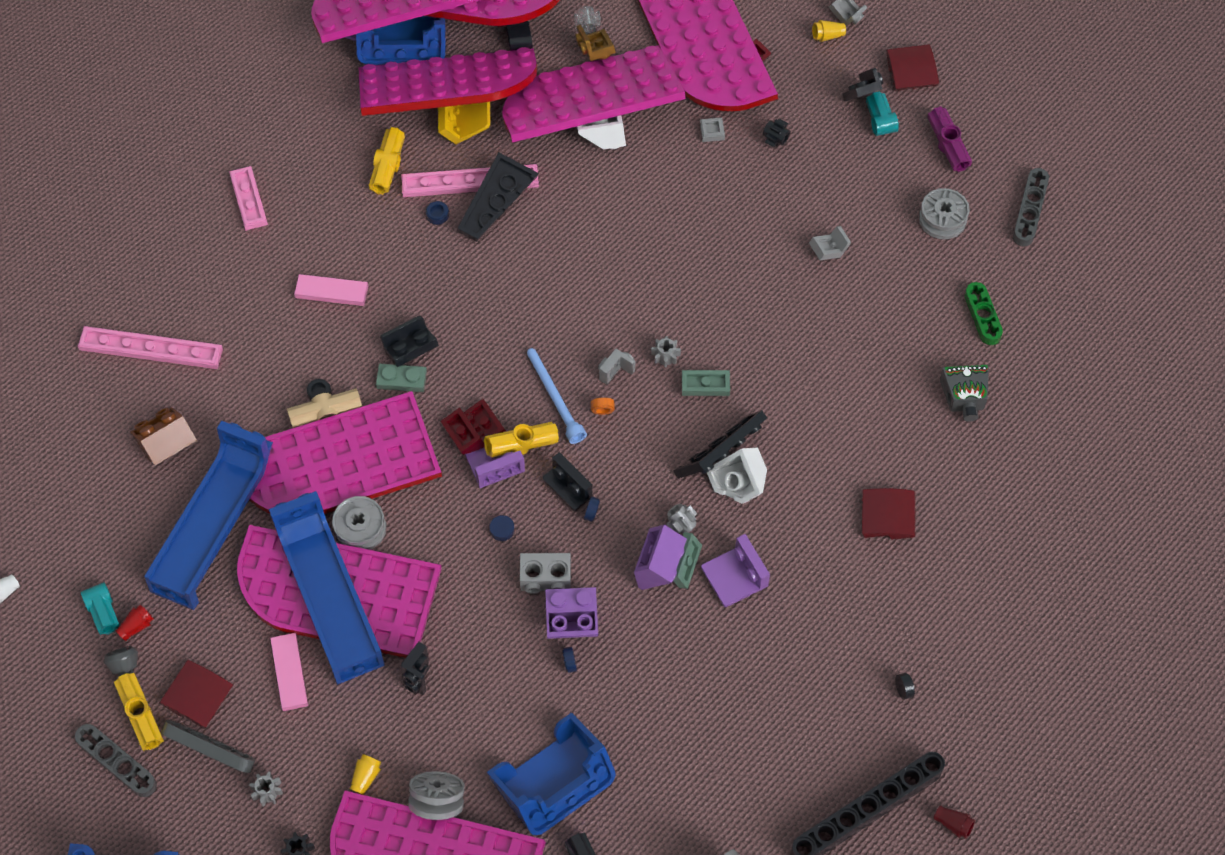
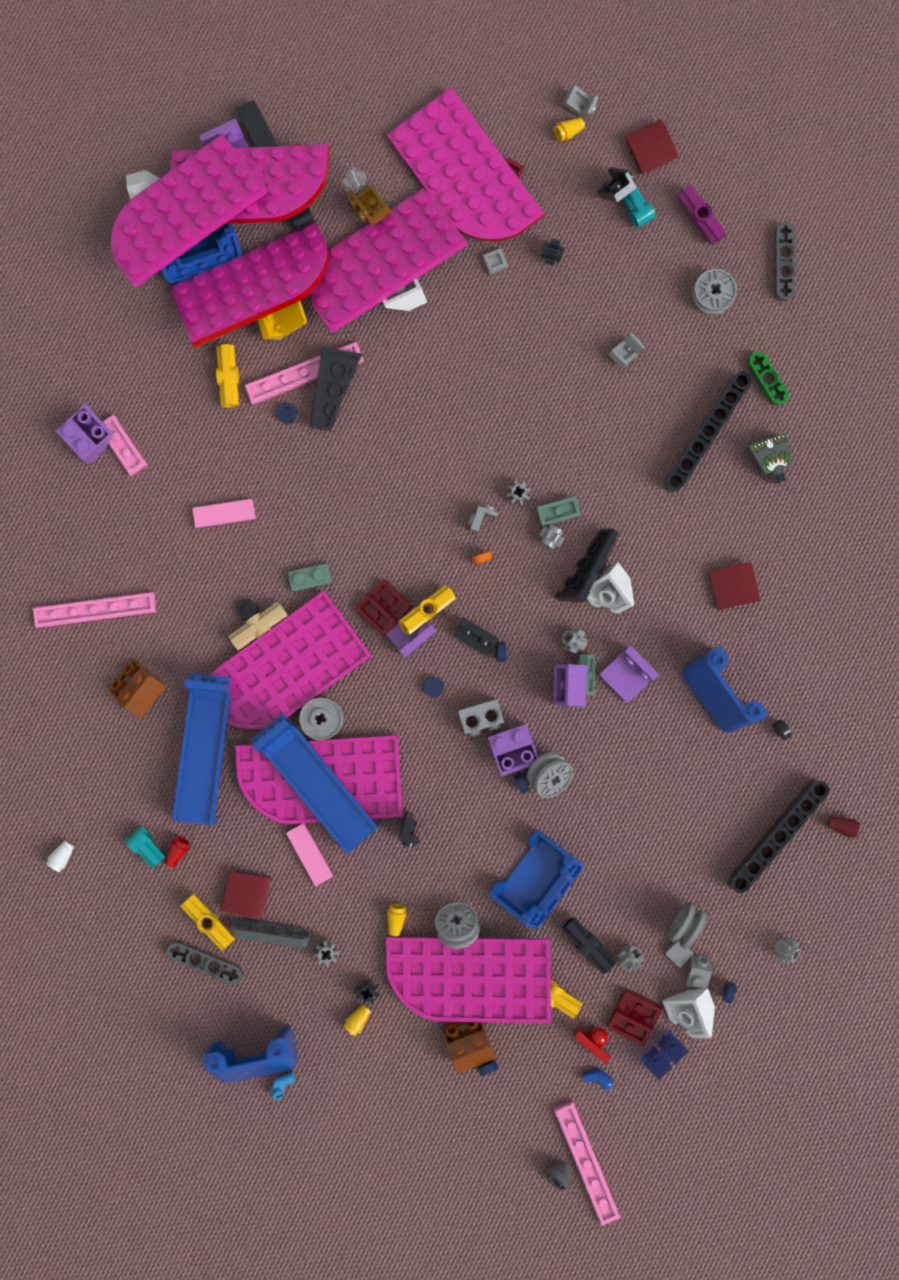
camera: 15 degrees left, 25 degrees up
dark grey cone [103,646,138,676] -> none
black bracket [380,315,439,367] -> none
light blue piece [527,348,587,444] -> none
none -> medium lavender slope [56,404,114,464]
none -> light grey wheel [527,752,573,798]
none -> light grey gear [539,525,565,550]
none -> black beam [664,371,752,493]
none -> blue windscreen [682,646,769,733]

